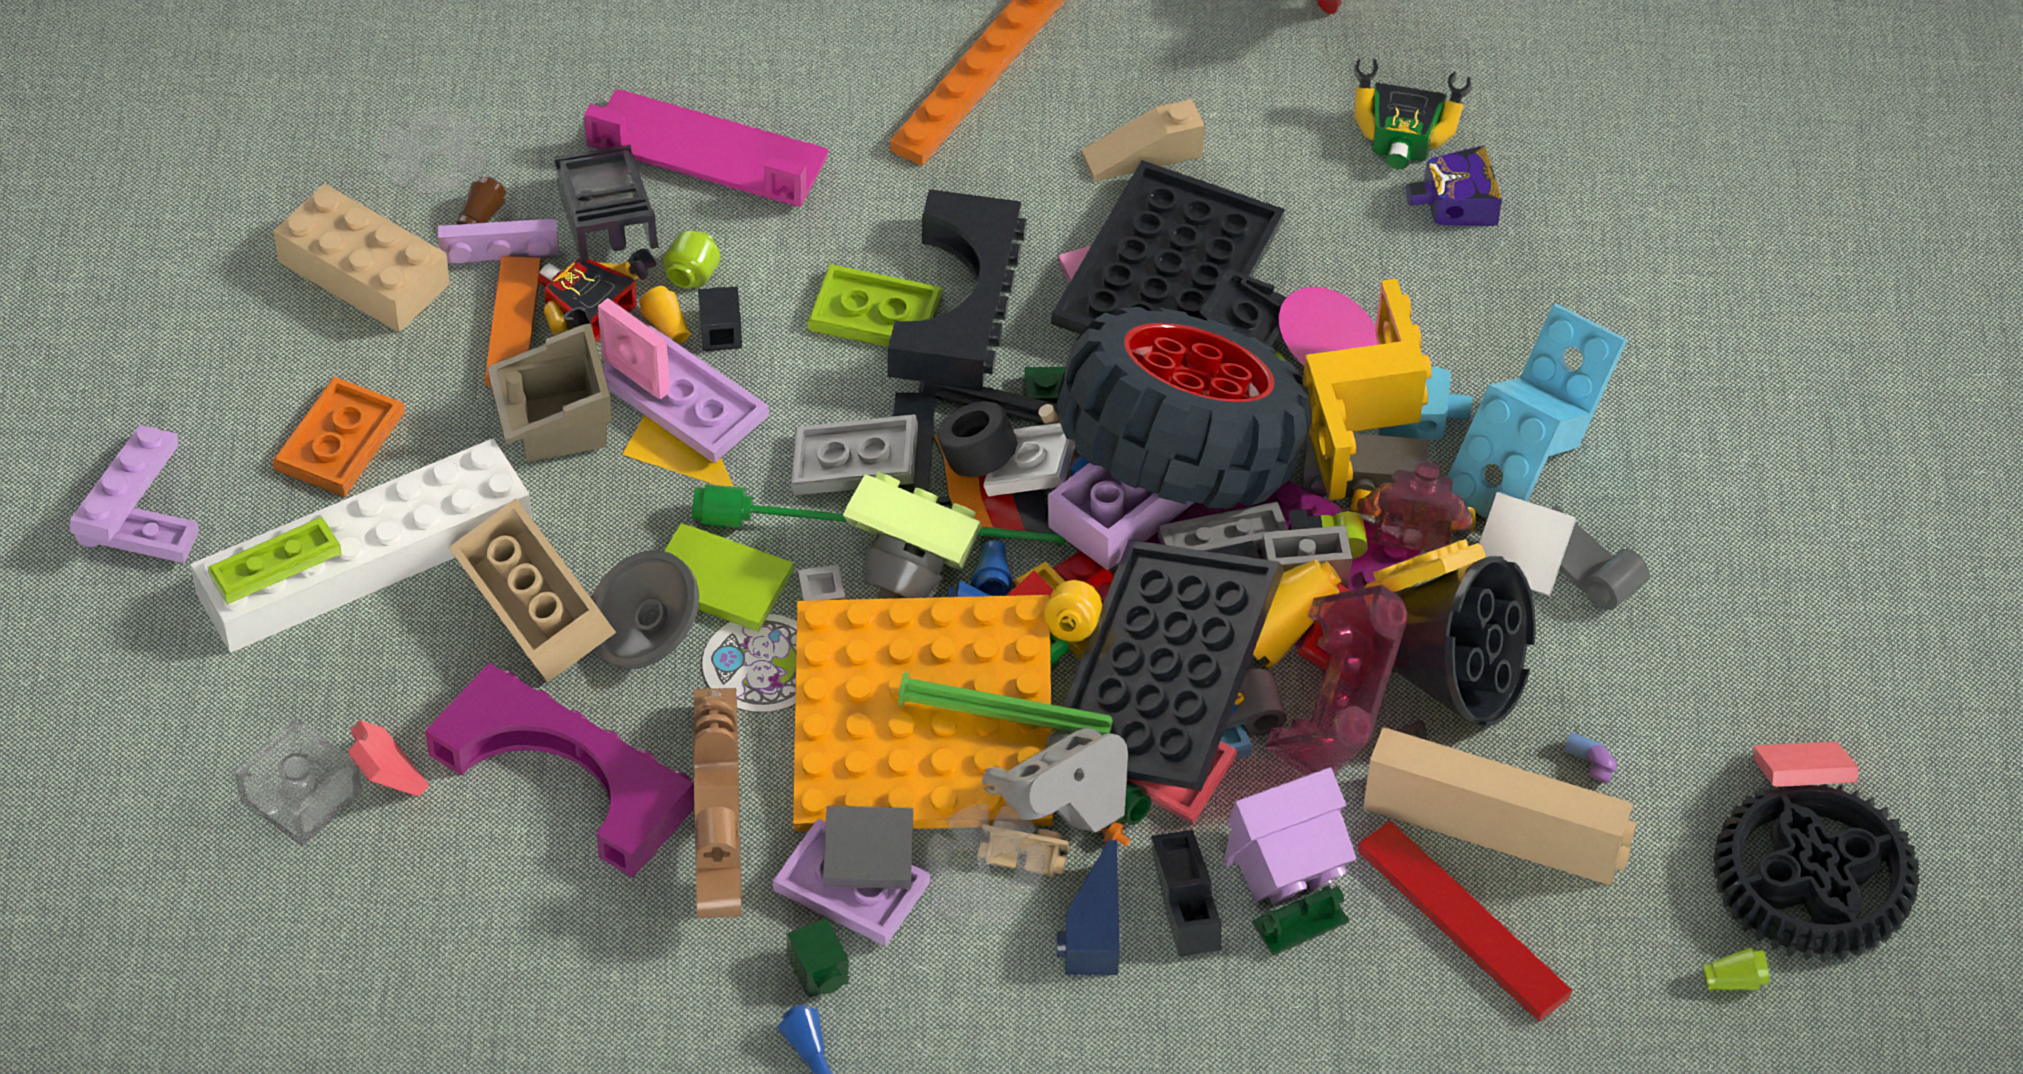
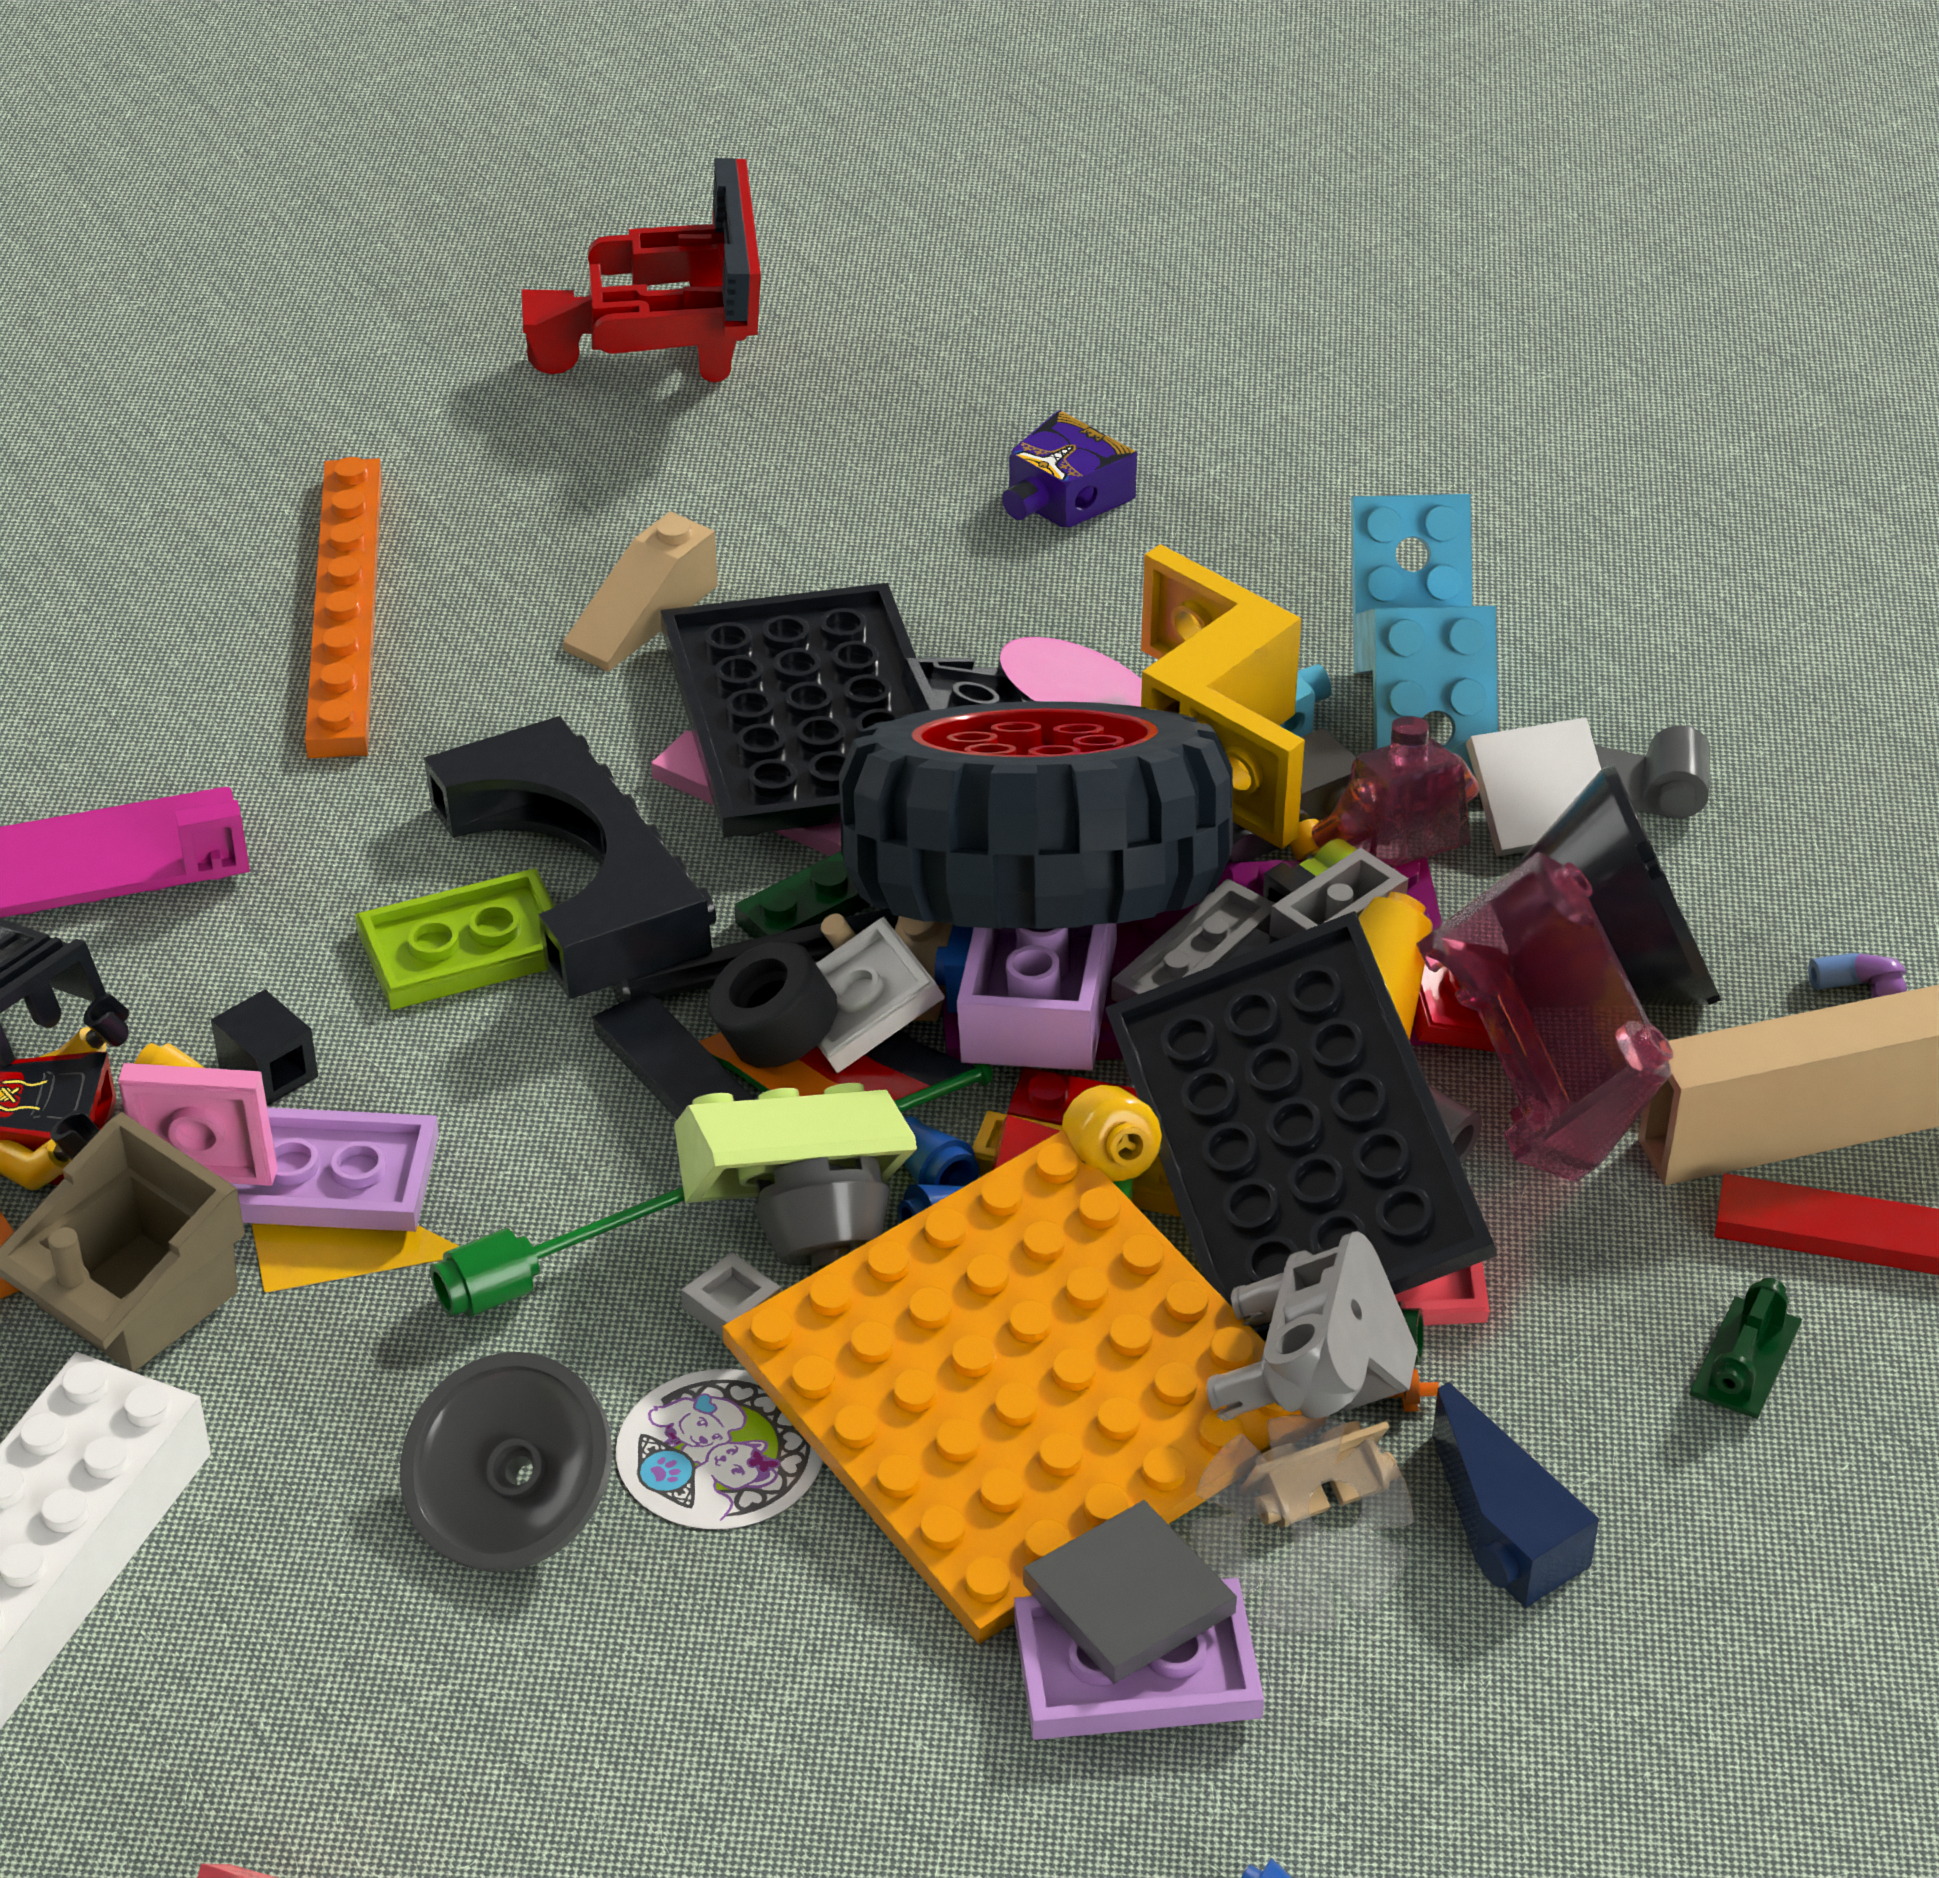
camera: 35 degrees left, 10 degrees down
magenta arch [425,663,695,878] -> none
tan brick [448,498,616,682] -> none
lime head [663,230,721,289] -> none
lime tile [664,523,794,632] -> none
medium nougat beam [693,688,742,918] -> none
dark green brick [786,918,849,998] -> none
light grey tile [791,415,918,496] -> none
bright green axle [898,672,1112,735] -> none
black slope [1151,830,1222,956] -> none
lavender piece [1223,767,1357,905] -> none
torso [1354,58,1472,170] -> none
yellow tile [1364,539,1486,601] -> none

